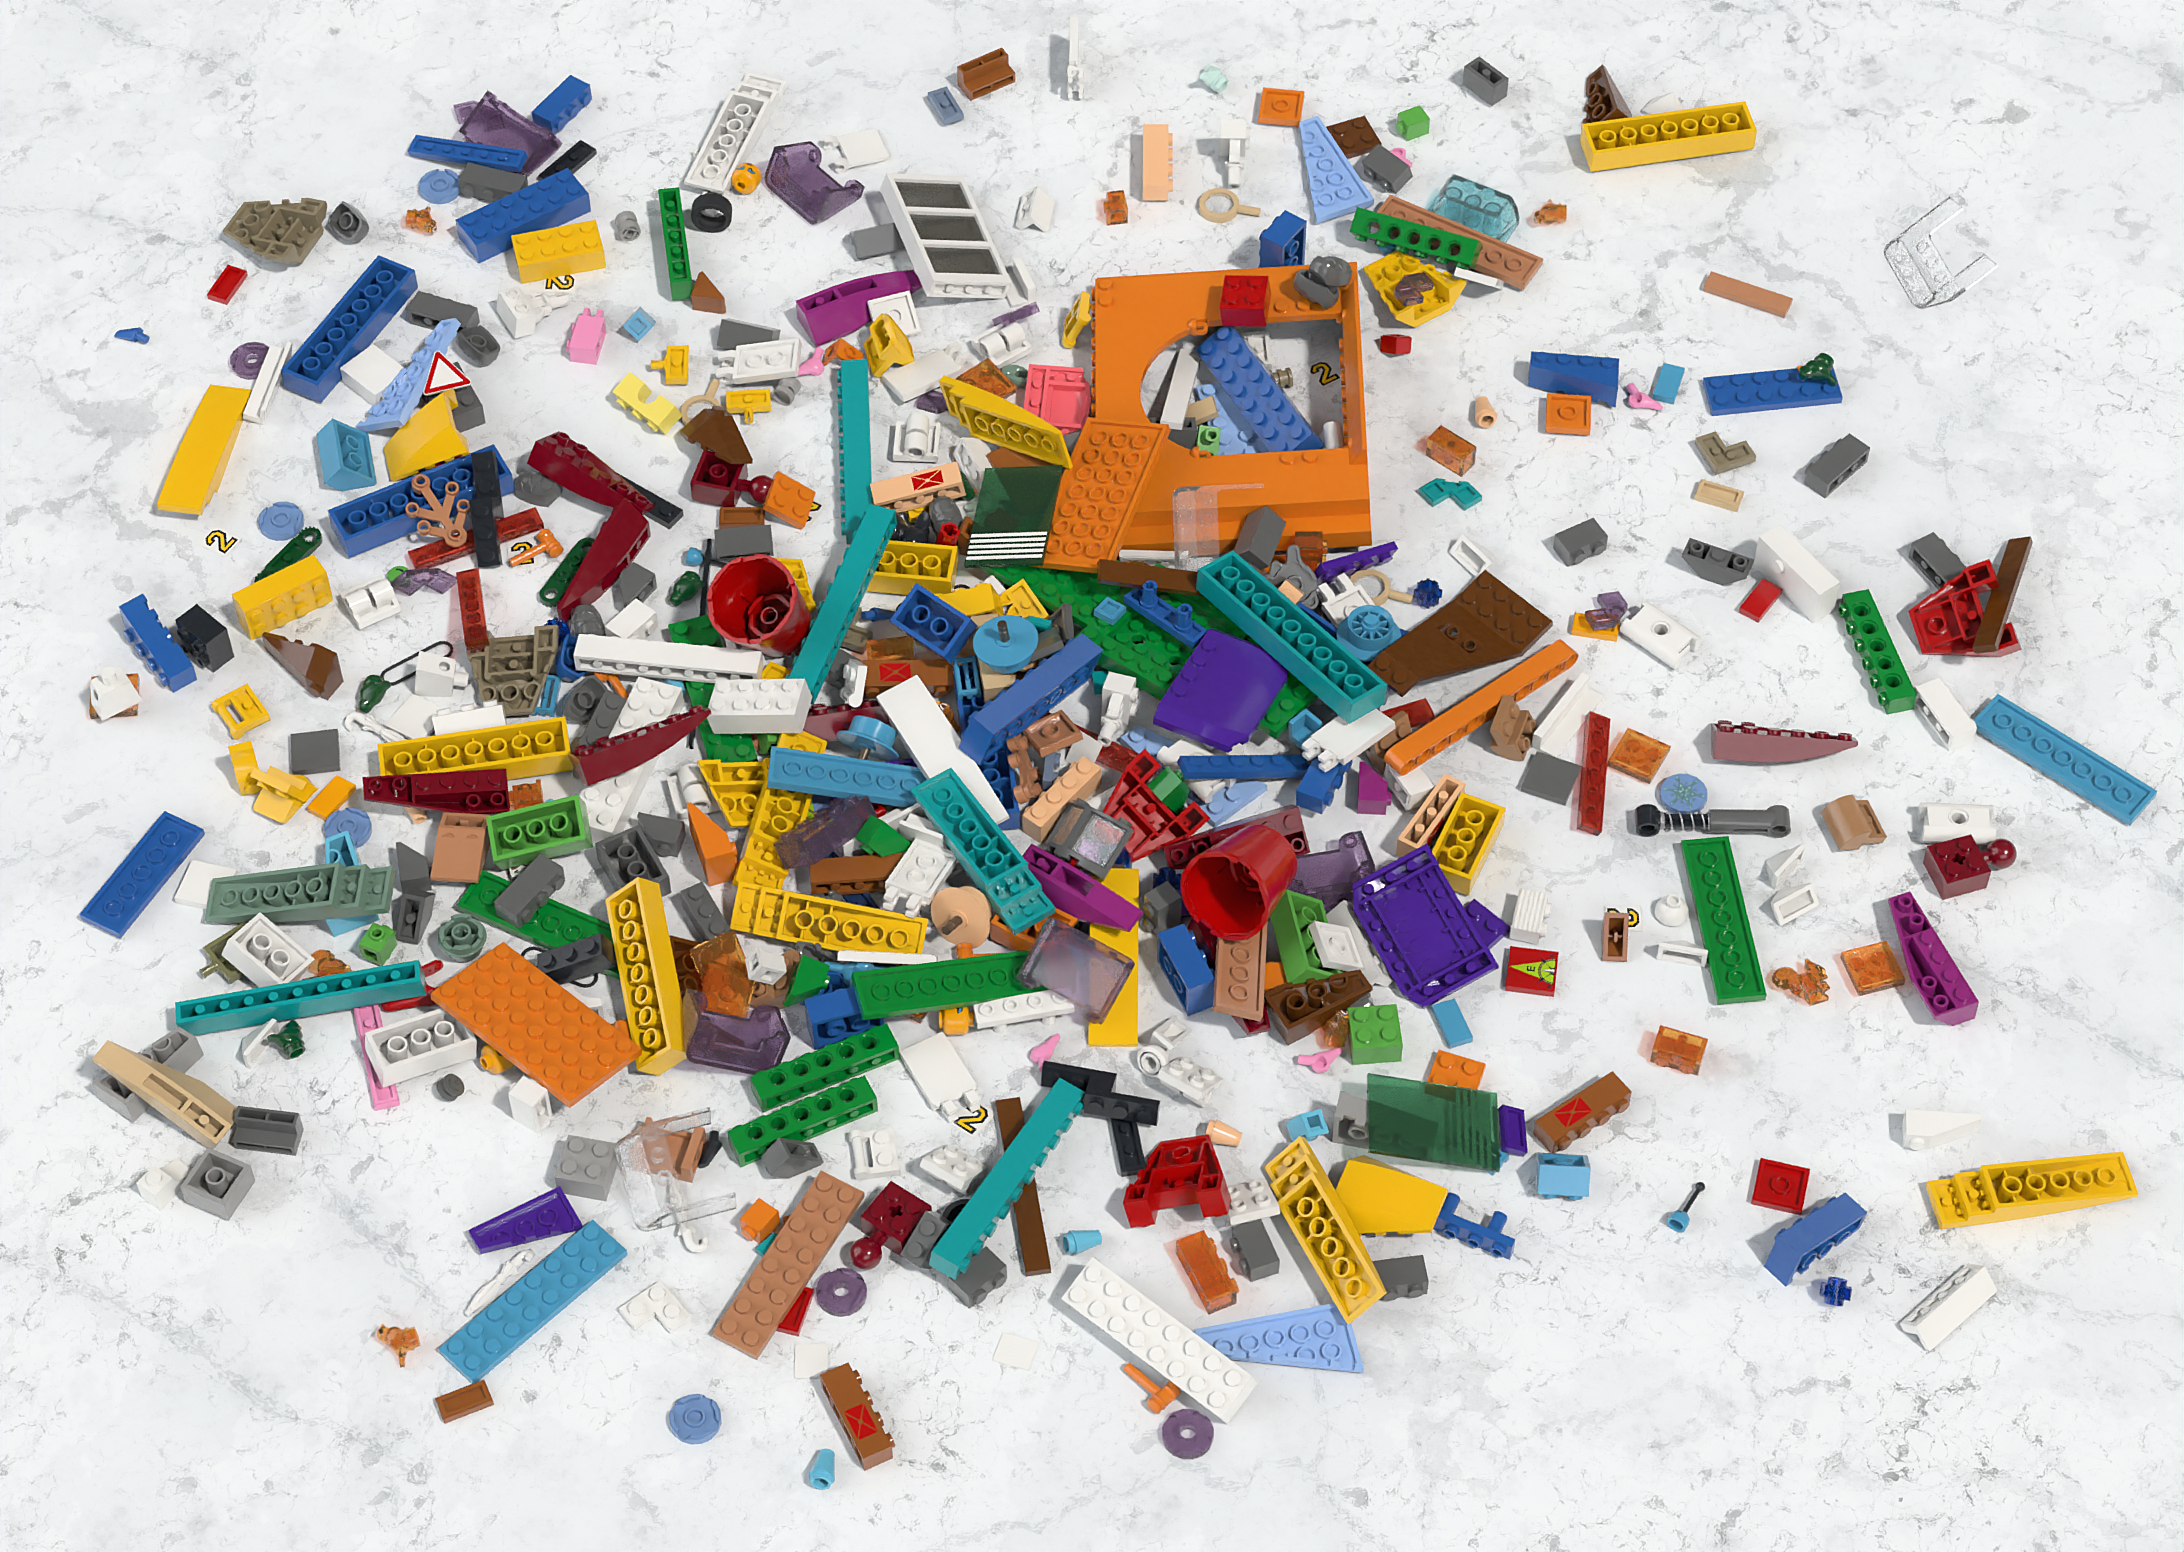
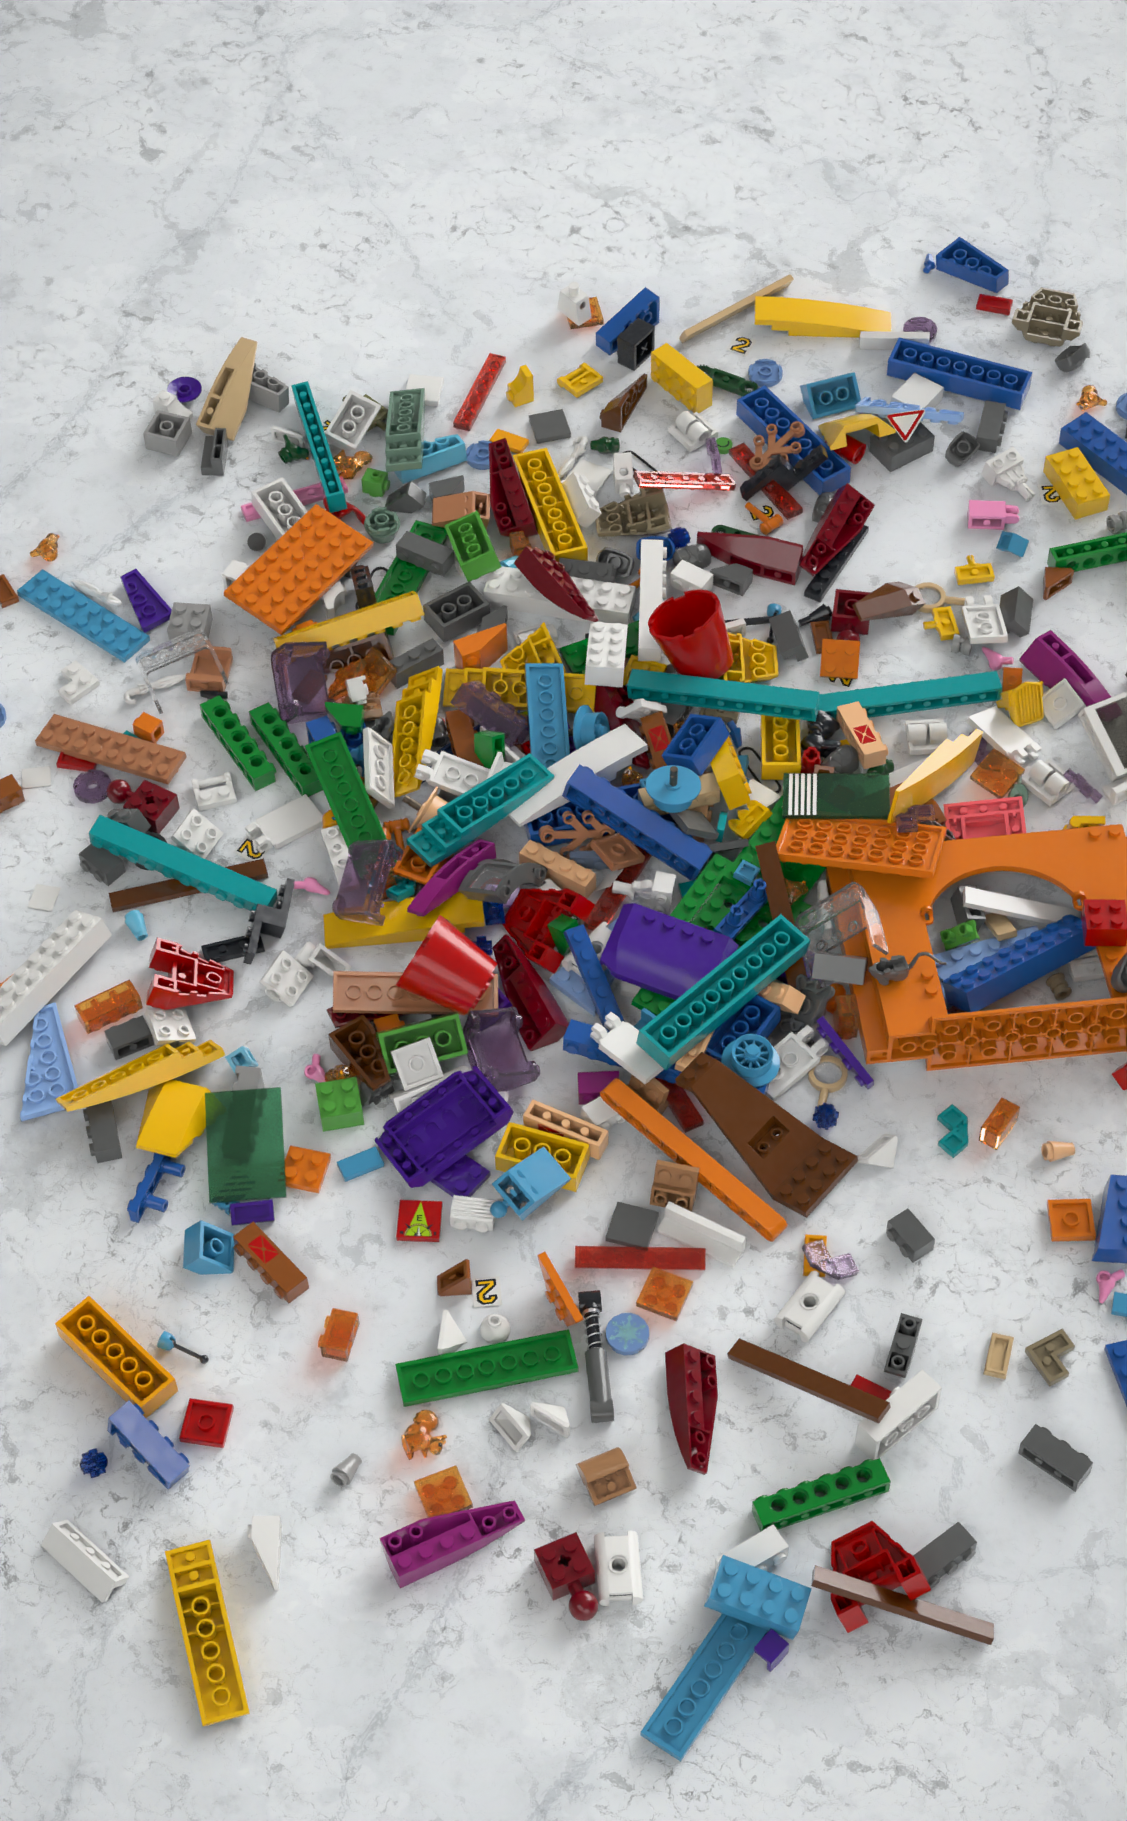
camera: 85 degrees right, 0 degrees up
blue plate [79,811,205,939] -> none
yellow piece [250,766,318,823] -> none
dark azure tile [531,675,561,717] -> none
light yellow arch [612,372,682,435] -> none
dark green animal [668,571,704,606] -> none
dark grey slope [761,1138,824,1179] -> none
blue brick [1157,924,1215,1016] -> none
light nougat cone [1205,1119,1242,1147] -> none
none -> light orange brick [55,1296,178,1418]
none -> dark purple dish [167,377,202,402]
none -> light grey cone [330,1453,362,1487]
none -> clear red plate [453,353,506,431]
none -> dark azure slope [490,1147,571,1221]
none -> orange wing [537,1252,583,1327]
none -> tan tile [679,274,794,343]
none -> dark azure brick [704,1555,812,1640]
none -> reddish brown tile [727,1338,891,1424]
none -> dark purple panel [754,1629,789,1672]
none -> black cone [798,604,832,627]
none -> dark grey animal [868,952,947,985]
none -> tile [895,804,935,833]
none -> blue wedge [936,237,1009,293]

